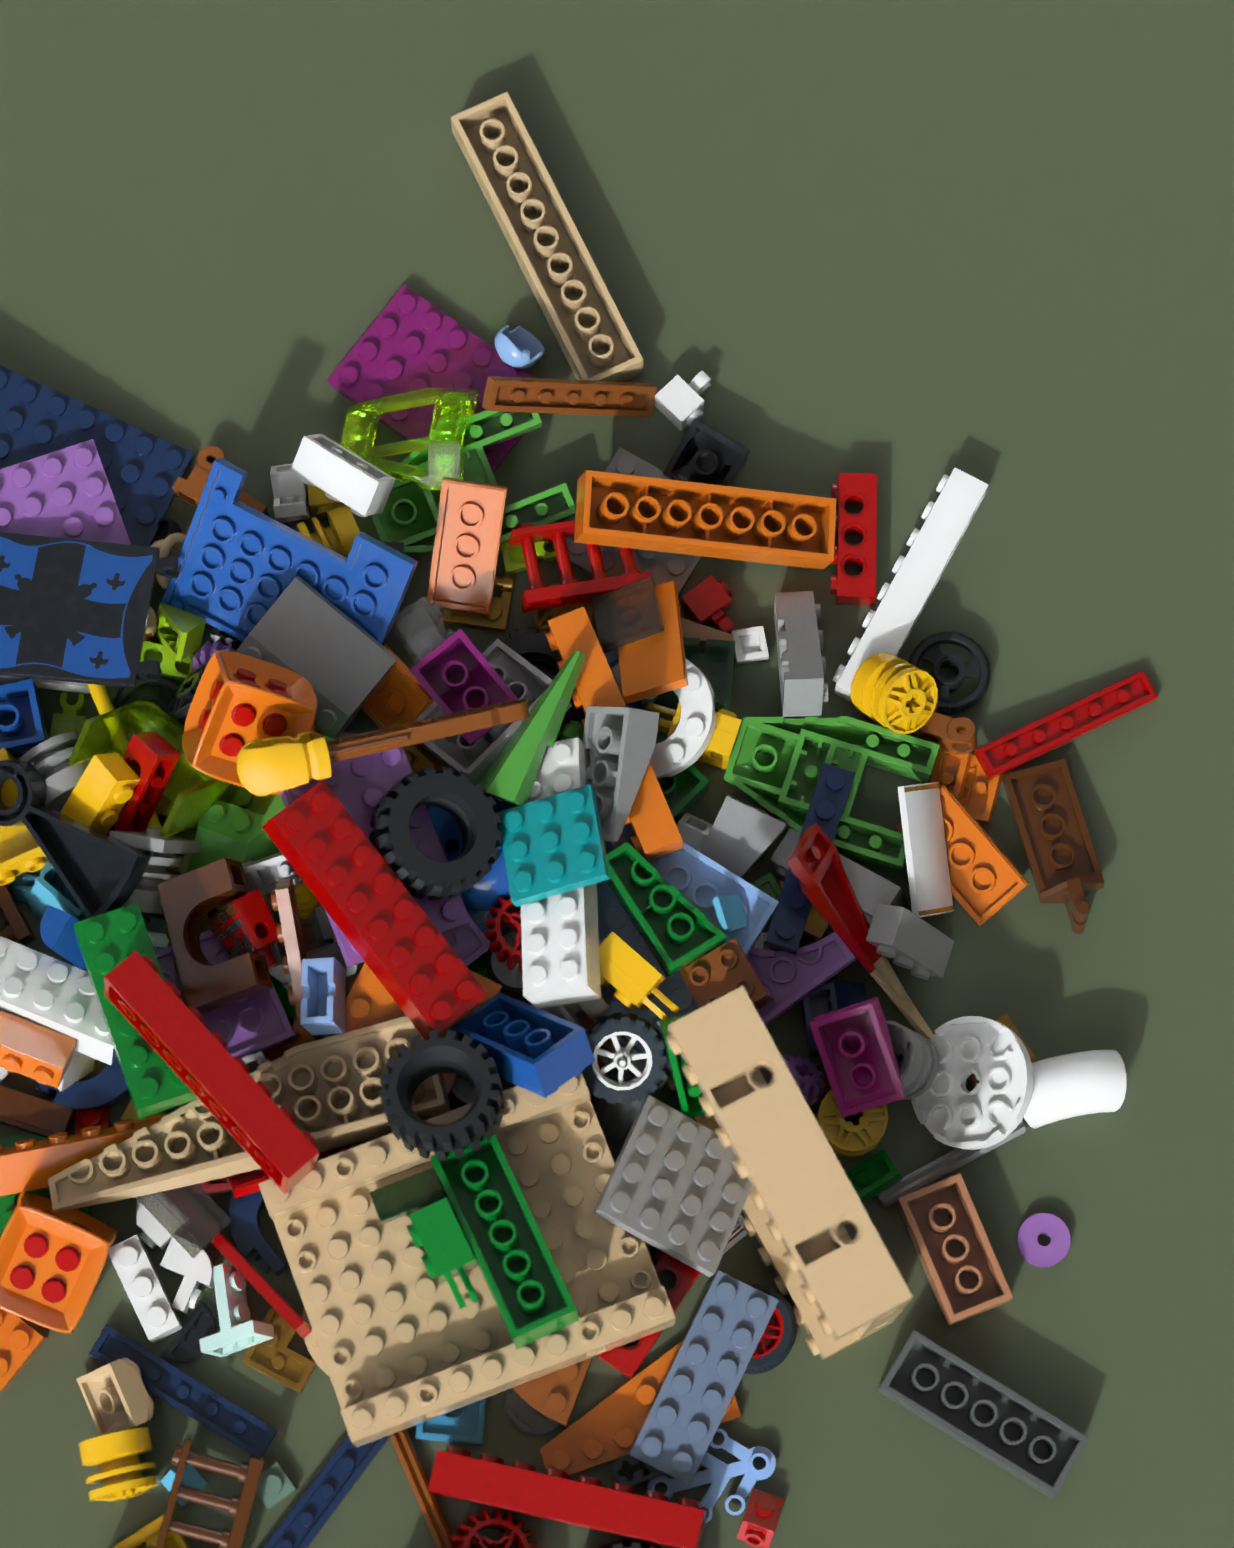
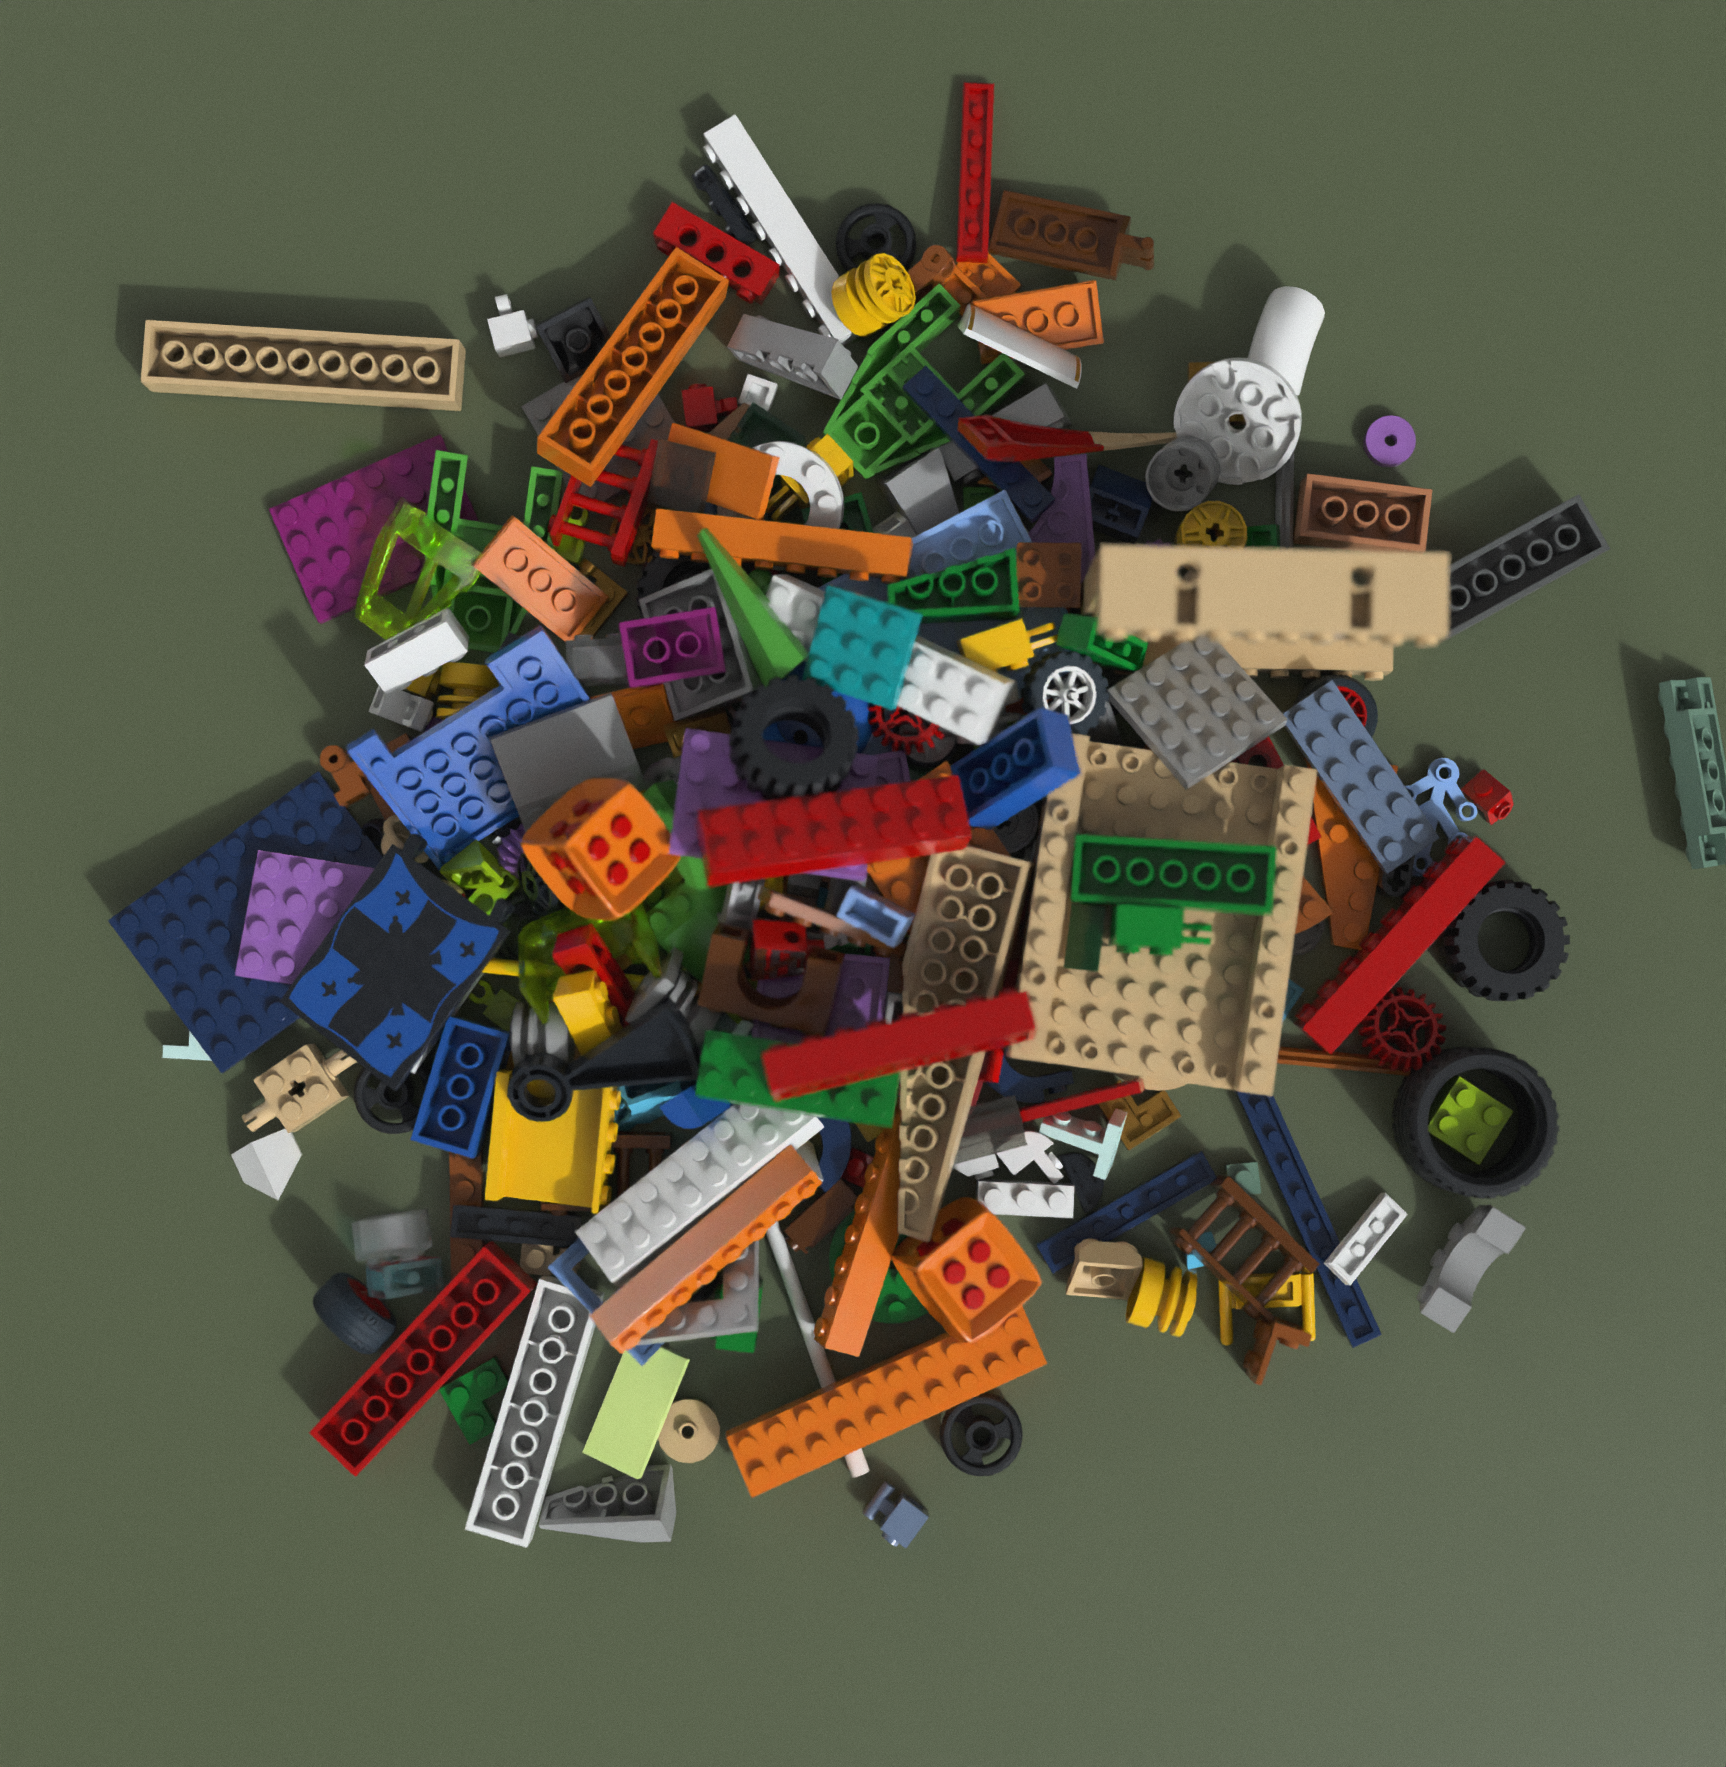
camera: 60 degrees left, 10 degrees up
piece [237,699,530,796] -> none
black tyre [380,1030,505,1161] -> none
dark orange plate [482,376,657,417] -> none
light blue hair [494,325,545,369] -> none
light grey wedge [583,706,659,841] -> none
medium azure slope [712,895,748,933] -> none
dark pink slope [809,997,906,1118] -> none
light grey brick [866,903,955,980] -> none
none -> black hinge [692,164,758,245]

